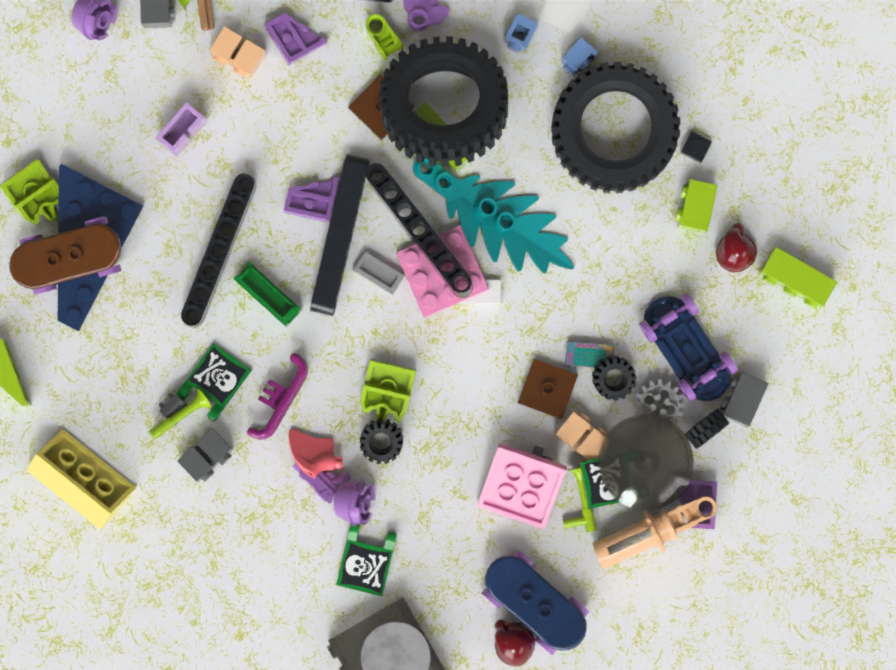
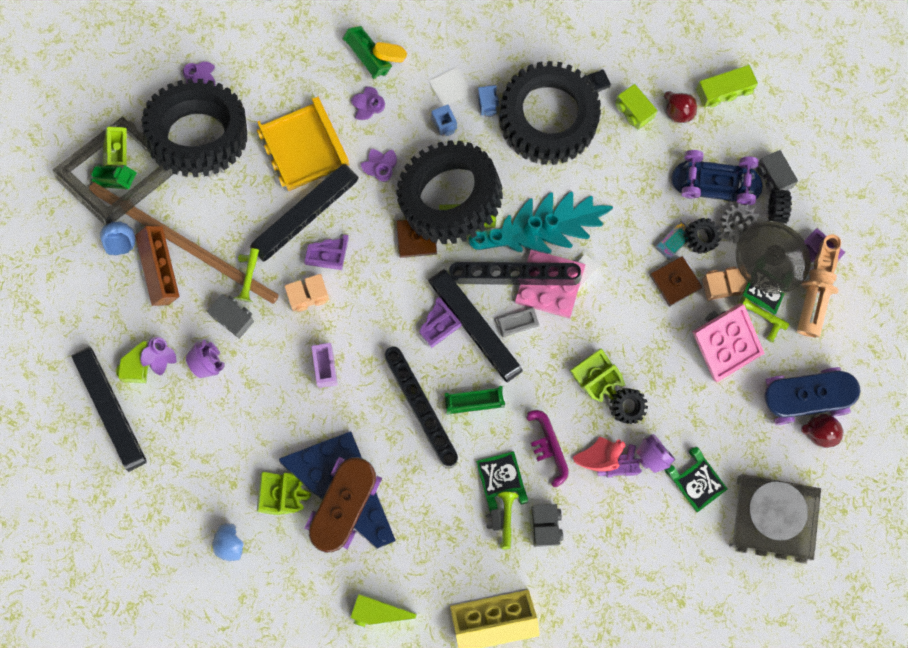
camera: 55 degrees left, 10 degrees down
lime piece [366,14,404,61] -> none

